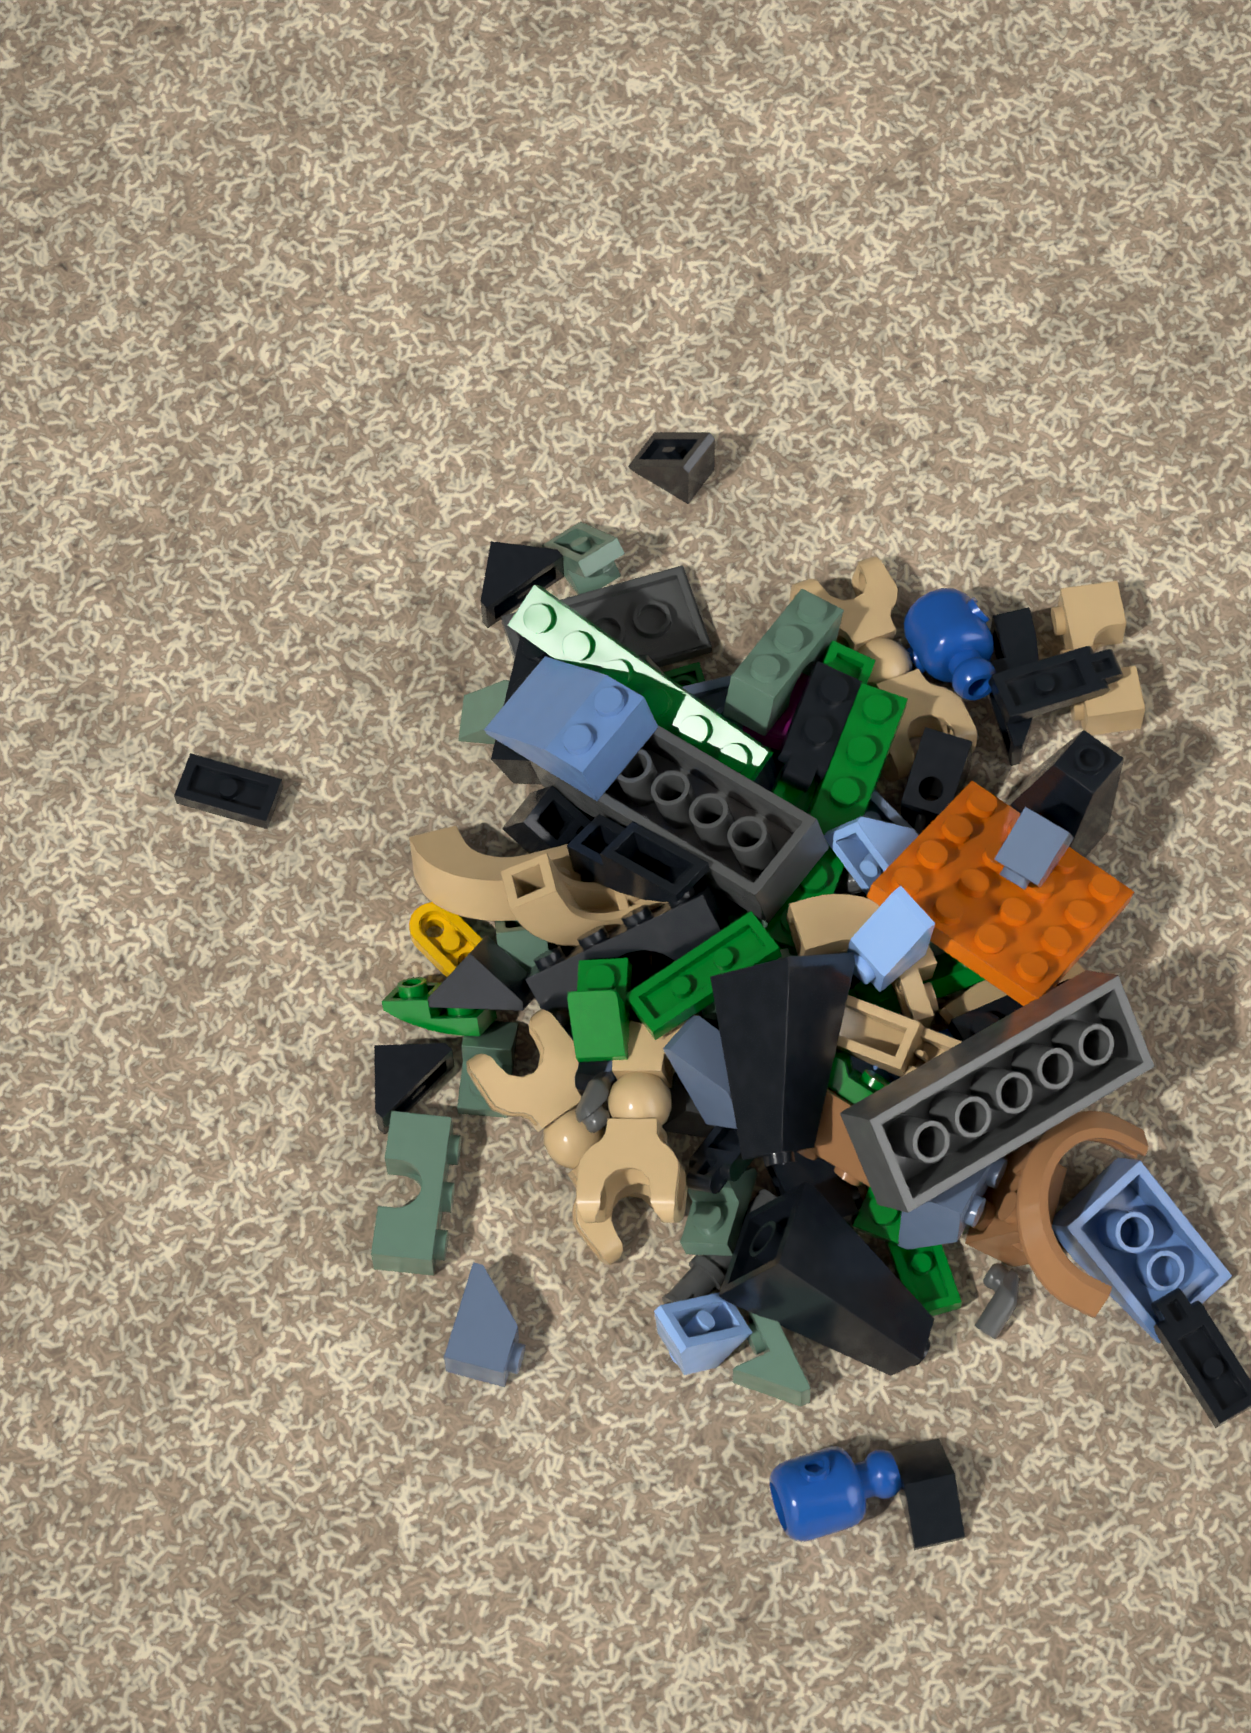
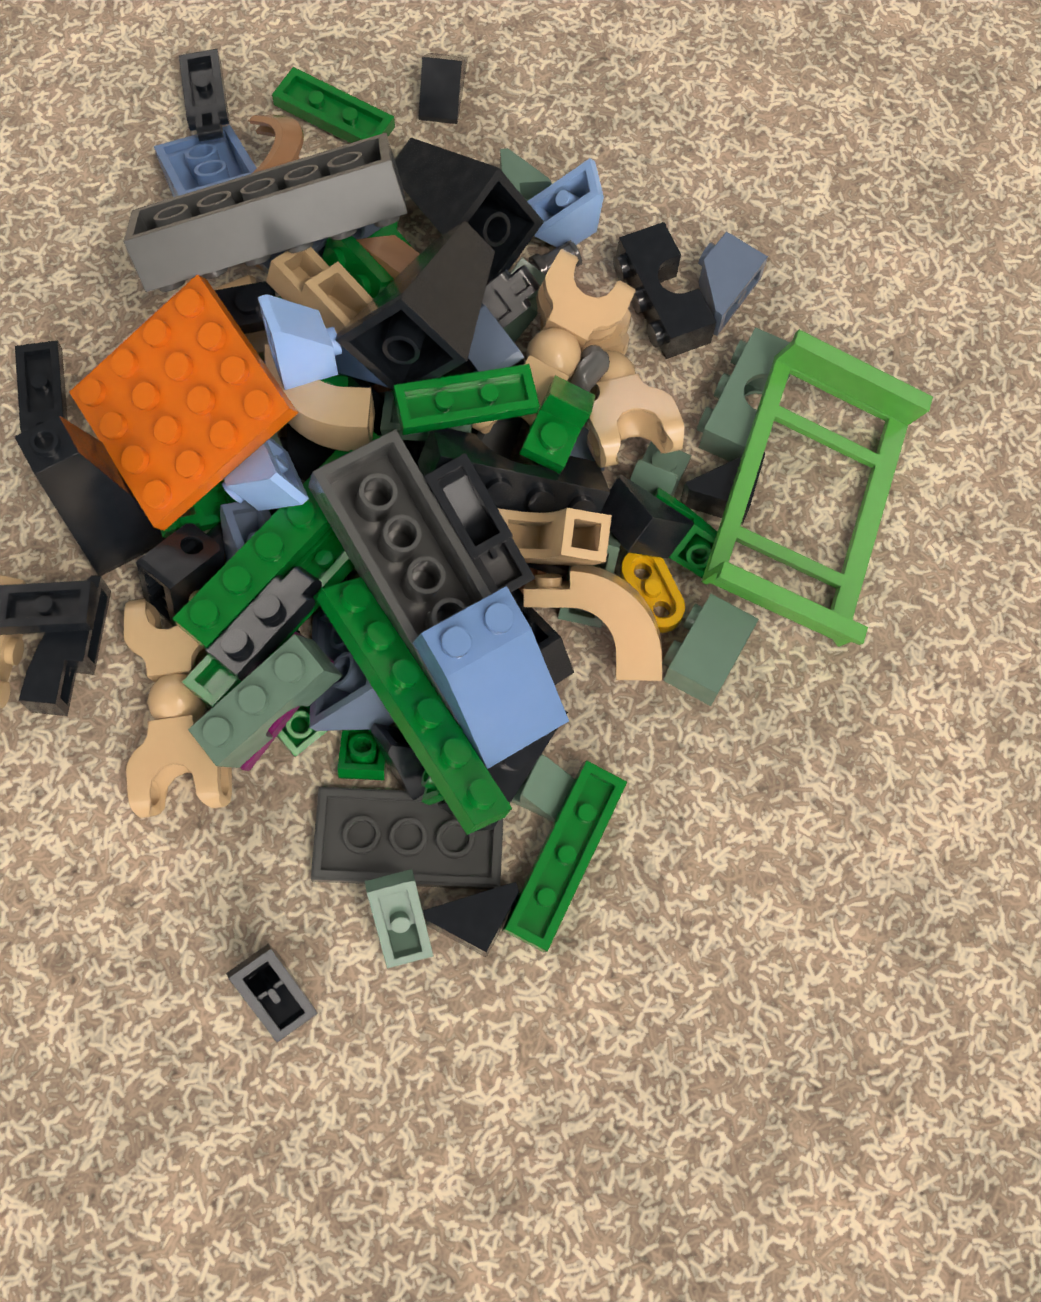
camera: 165 degrees left, 5 degrees up
black plate [174,753,283,829] -> none
blue piece [769,1446,902,1542] -> none
blue piece [904,588,996,701] -> none
sand blue slope [994,807,1074,890] -> none
none -> black hinge [15,340,68,433]
none -> green plate [272,67,395,143]
none -> green plate [502,760,627,952]
none -> black arch [613,222,717,359]
none -> sand green brick [662,594,759,706]
none -> bright green piece [701,329,933,647]

